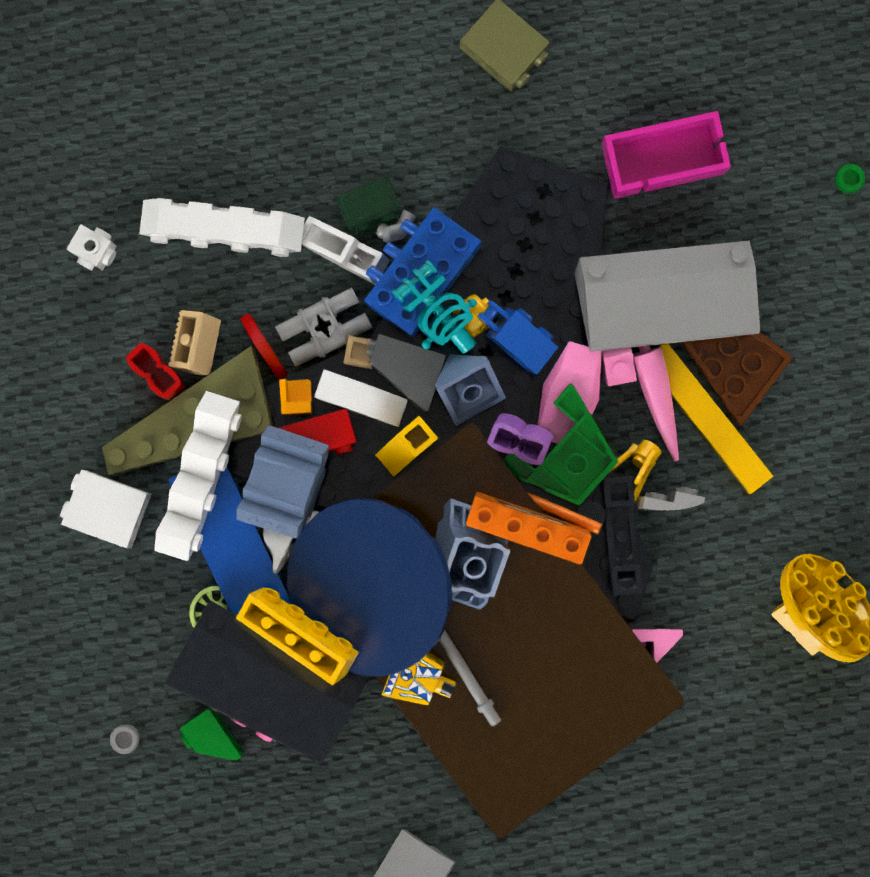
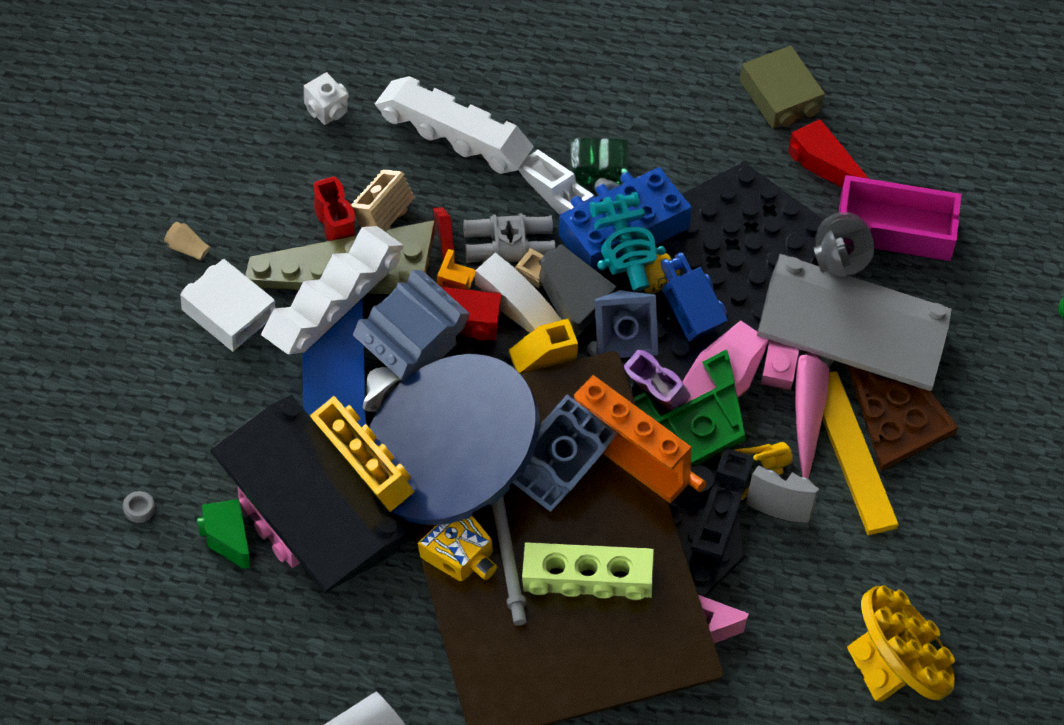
camera: 20 degrees right, 30 degrees down
none -> tan cone [164,222,210,261]
none -> yellowish green brick [522,542,654,600]
none -> red slope [788,119,869,188]
none -> dark grey cylinder [813,212,874,277]

